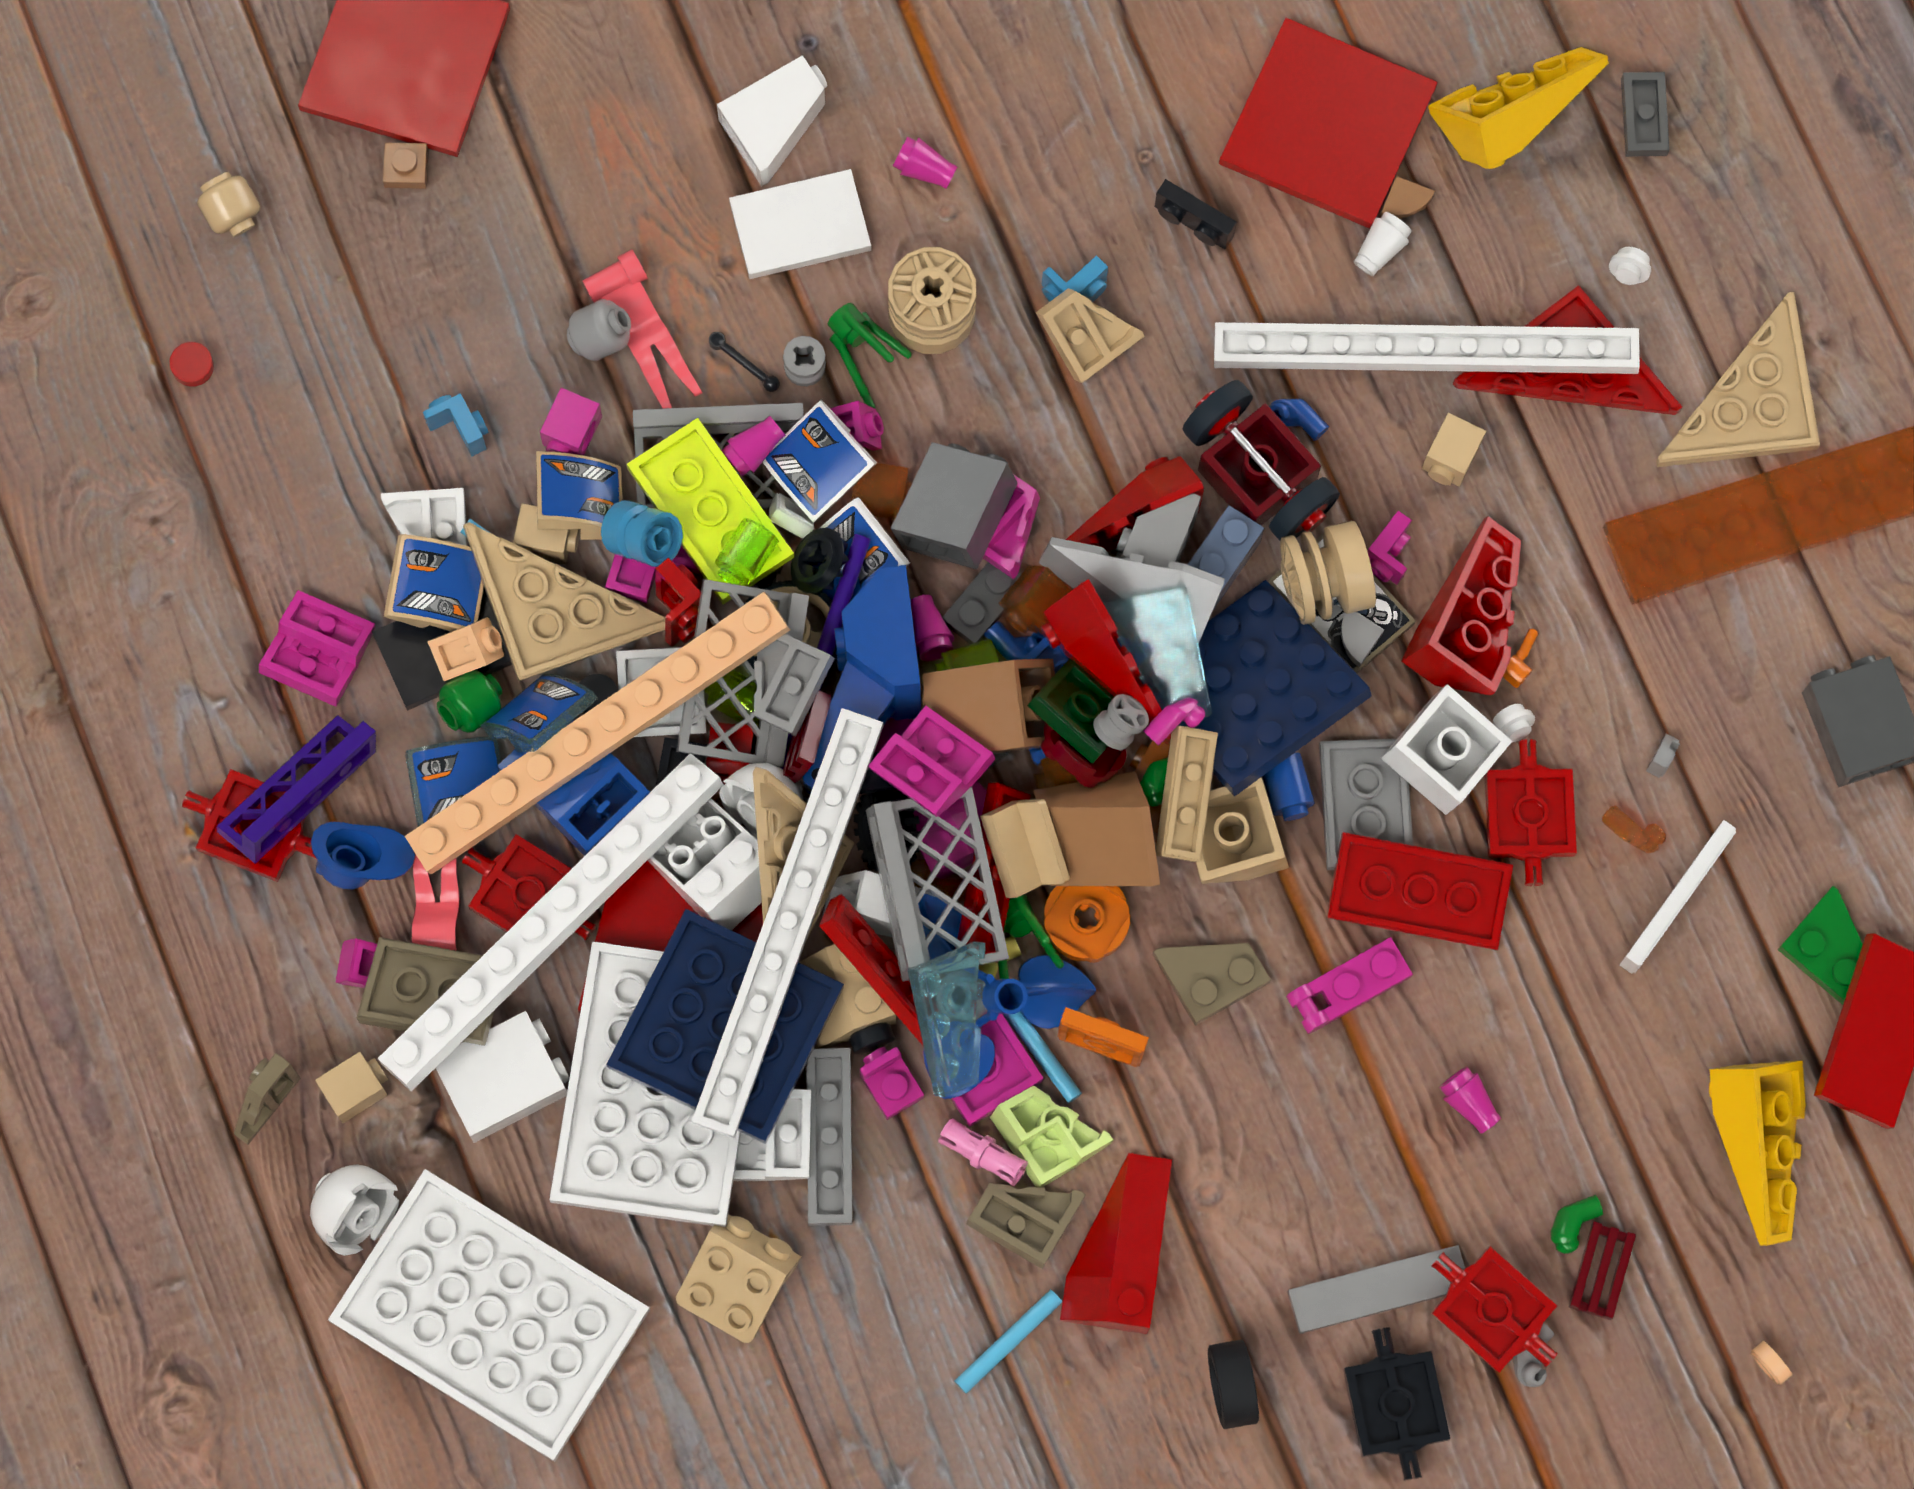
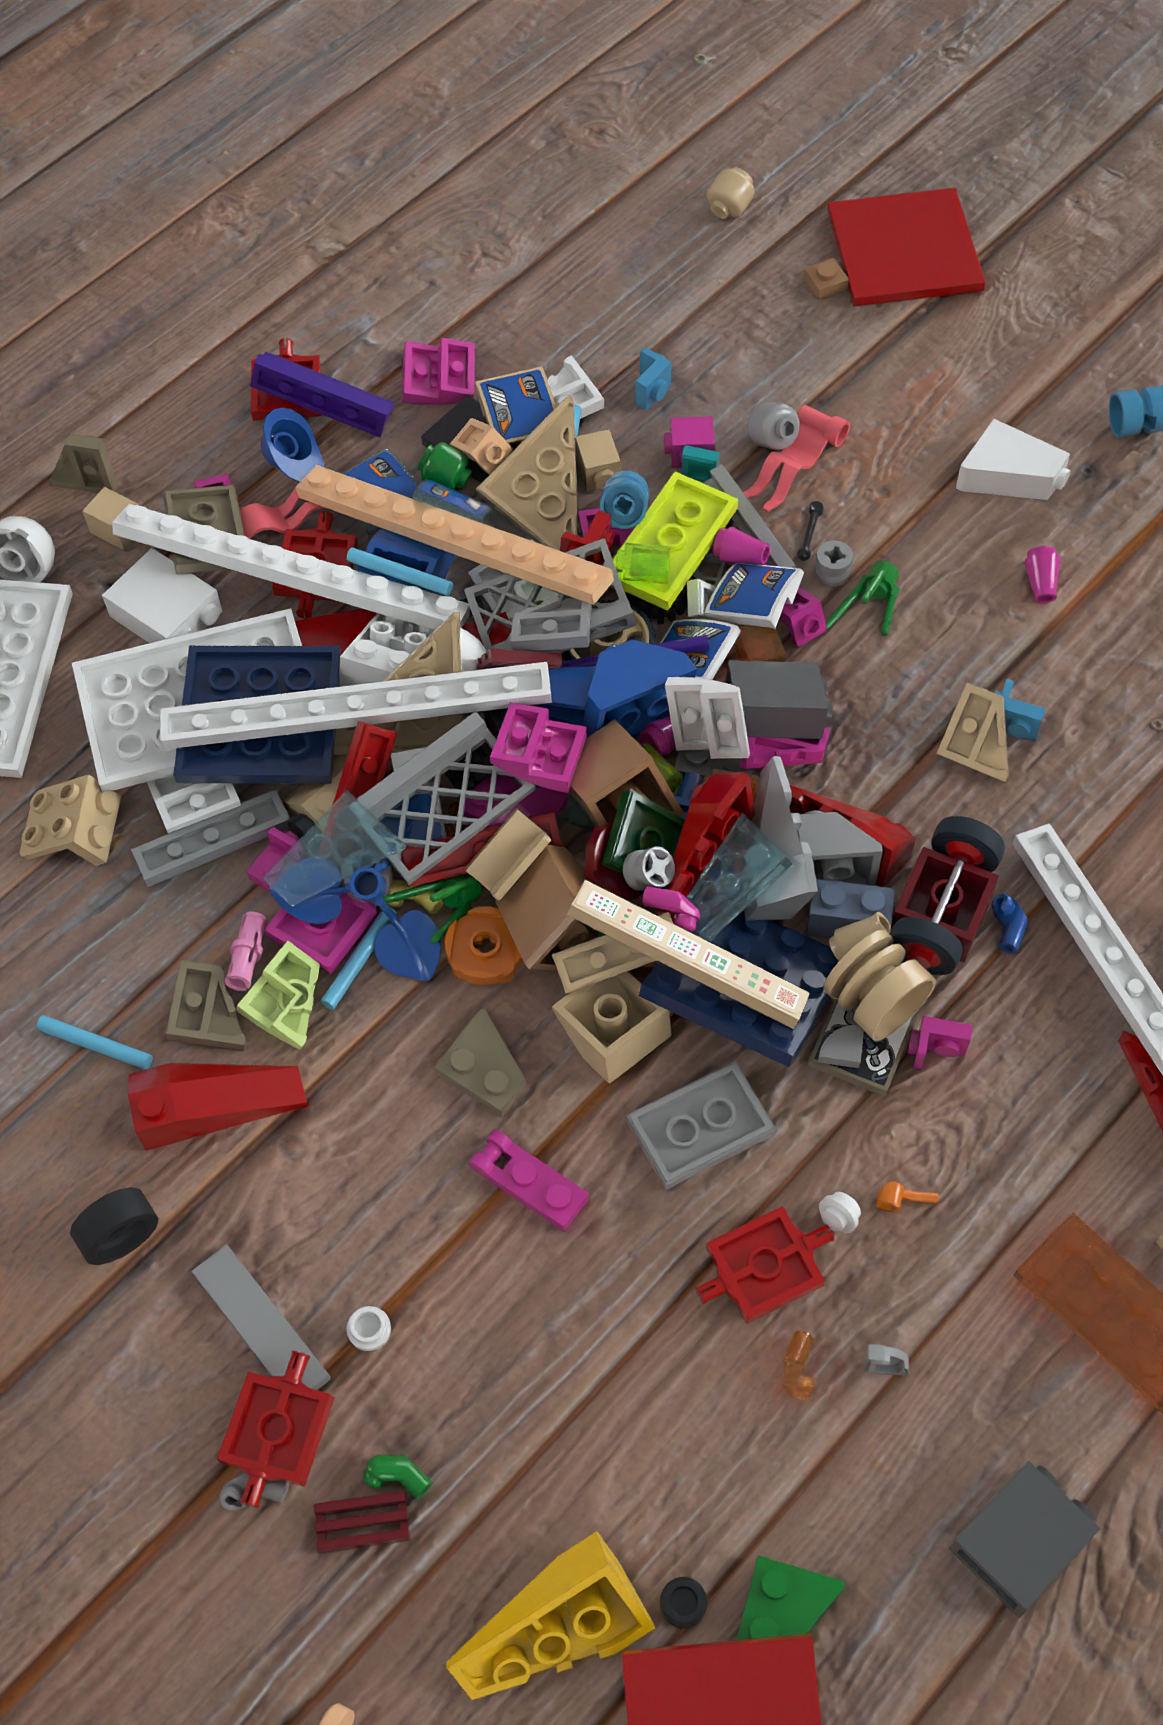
camera: 70 degrees right, 15 degrees down
red tile [170,342,214,387] -> none
slope [536,451,622,540] -> none
white tile [729,169,871,279] -> none
black gear [791,528,849,596] -> none
tan wheel [888,247,976,354] -> none
orange plate [1057,1007,1149,1068] -> none
black plate [1154,179,1237,249] -> none
blue brick [1262,753,1315,821] -> none
red tile [1326,832,1513,950] -> none
black plate [1343,1327,1451,1481] -> none
white brick [1381,684,1512,815] -> none
red wedge [1401,516,1521,696] -> none
tan brick [1422,413,1486,487] -> none
dark pink cone [1439,1066,1501,1134] -> none
white tile [1620,820,1736,974] -> none
none -> medium azure bar [347,547,453,596]
none -> white plate [347,1306,391,1351]
none -> tan tile [567,880,810,1029]
none -> black tile [660,1577,707,1628]
none -> white slope [665,677,750,759]
none -> teal tile [681,445,720,482]
none -> tan cone [829,912,891,961]

